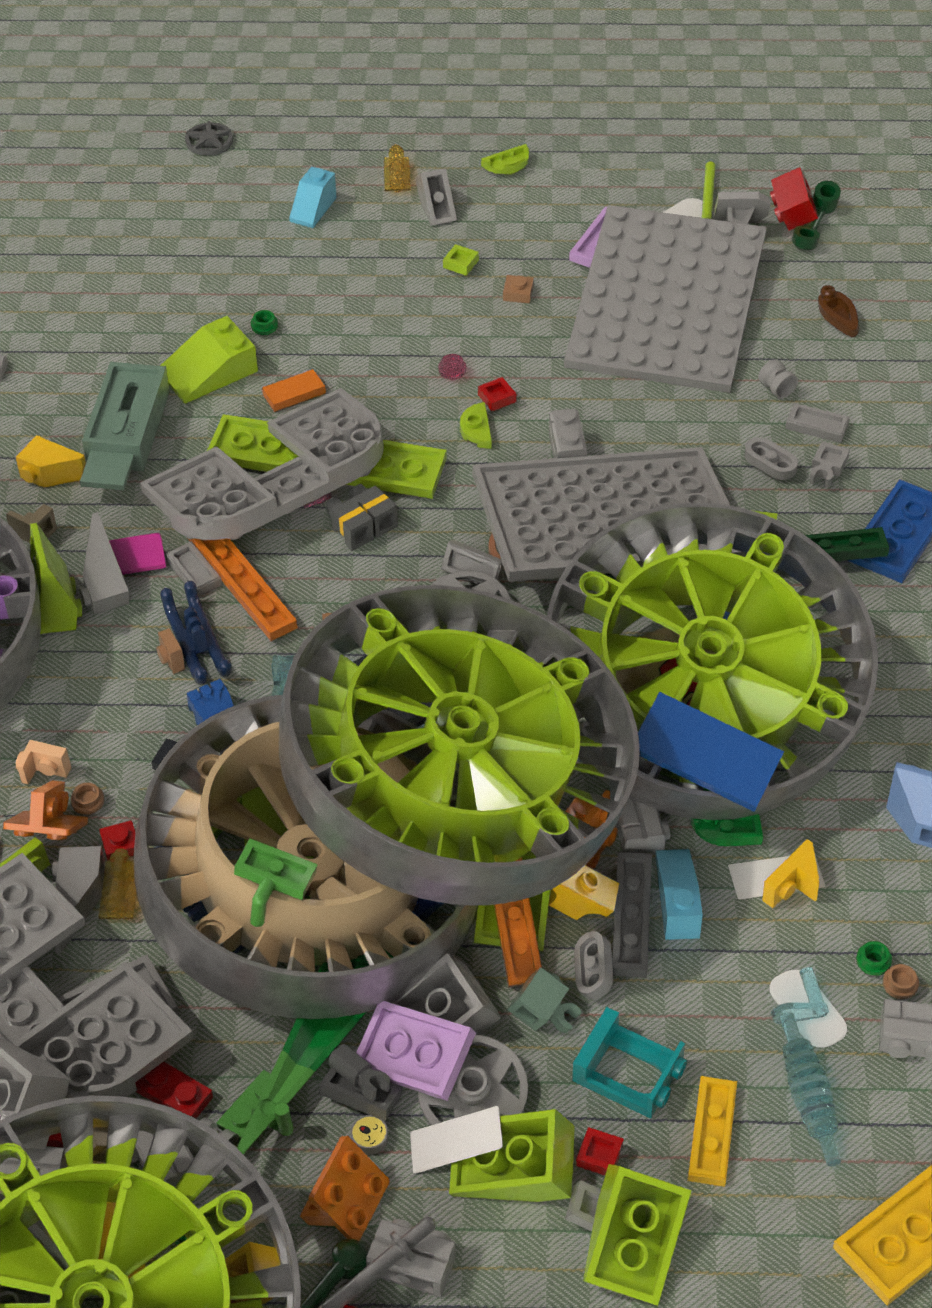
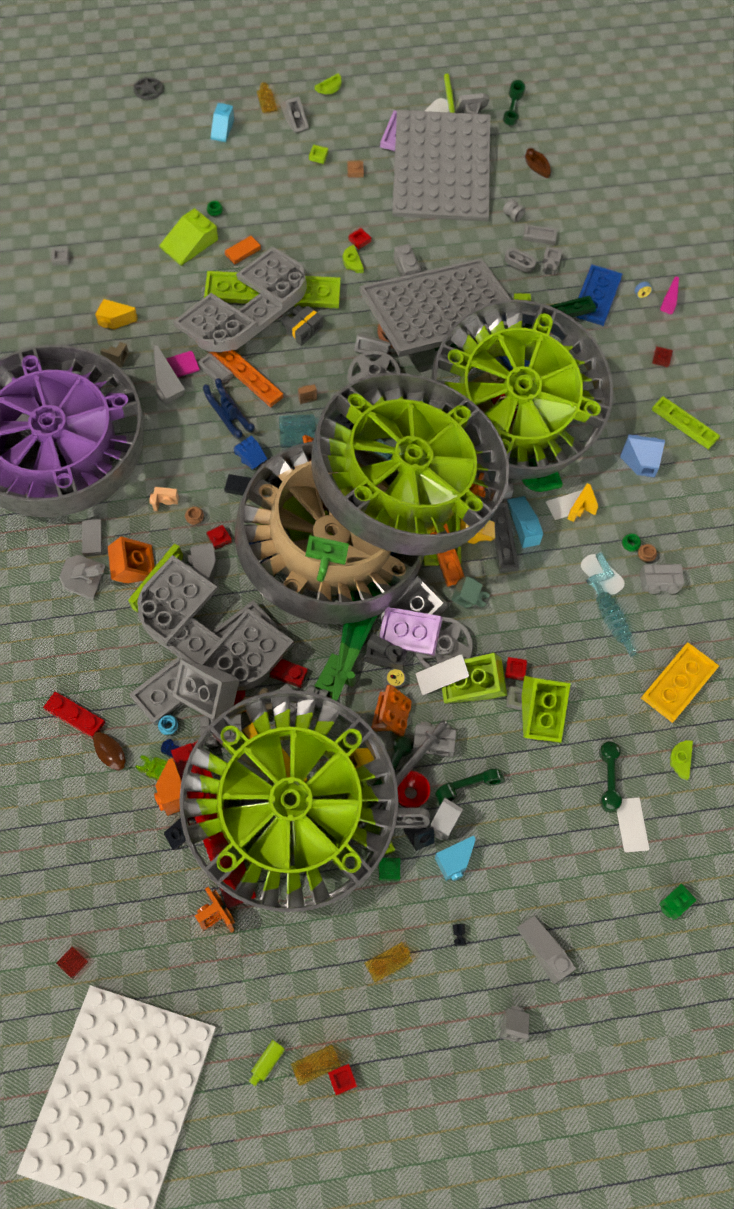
camera: 15 degrees left, 15 degrees up
orange bracket [3,780,88,840] -> none
lime slope [30,523,82,634] -> none
sand green piece [80,362,170,490] -> none
clear yellow hinge [98,849,137,919] -> none
medium nougat plate [156,628,185,674] -> none
clear pink plate [438,354,466,380] -> none
teal panel [572,1007,688,1119] -> none
light grey plate [574,931,613,1000] -> none
blue tile [638,692,784,812] -> none
yellow tile [687,1076,737,1187] -> none
red brick [770,167,818,231] -> none

